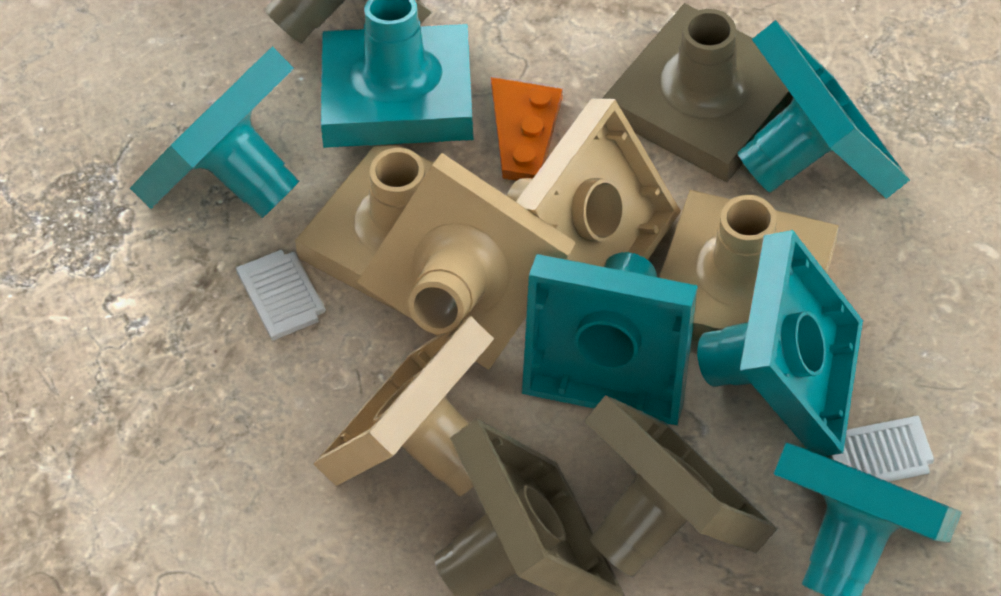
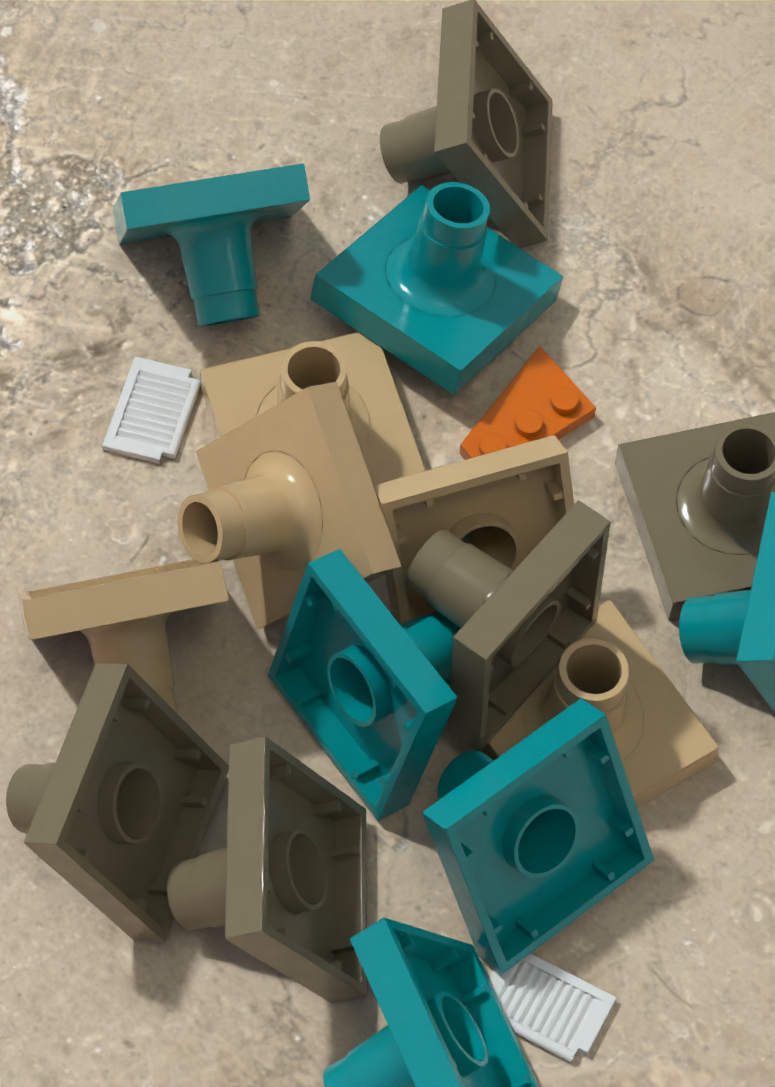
camera: 35 degrees right, 5 degrees up
none -> dark tan piece [405,500,611,751]

